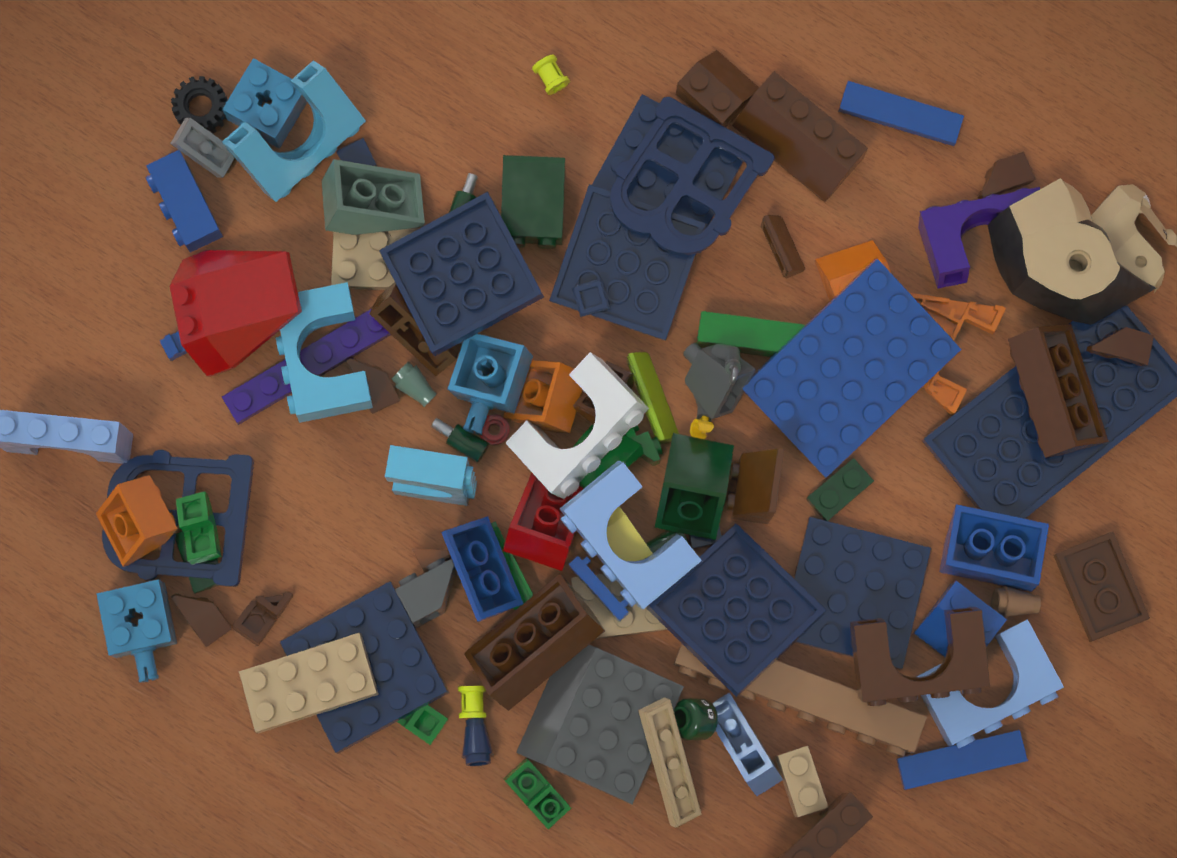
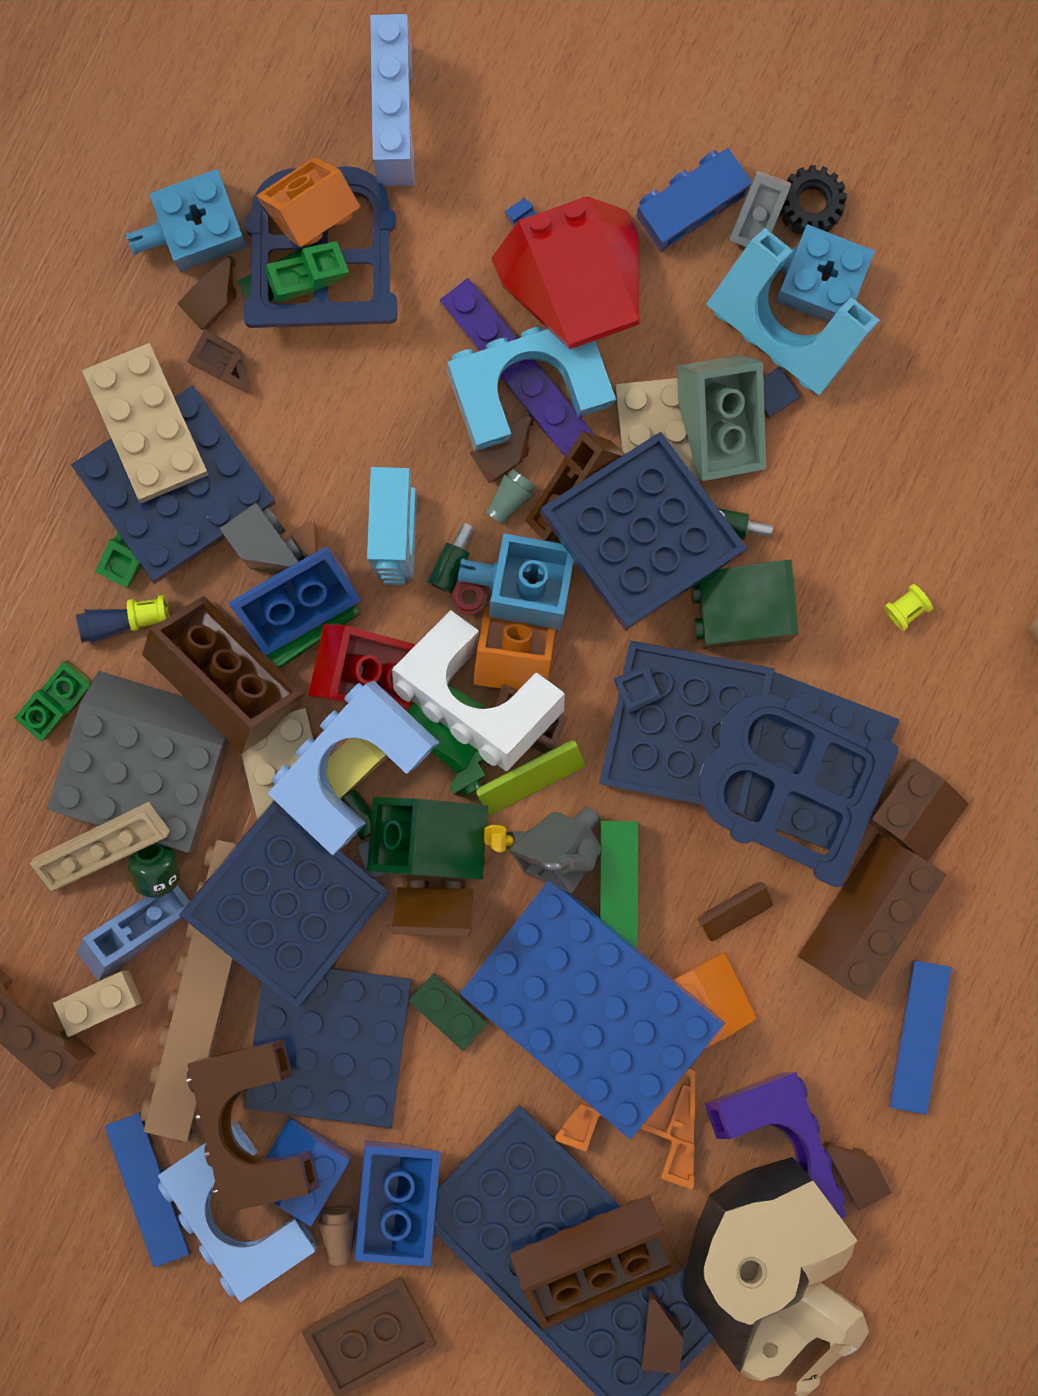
camera: 90 degrees right, 5 degrees up
blue piece [569,556,629,622] -> none

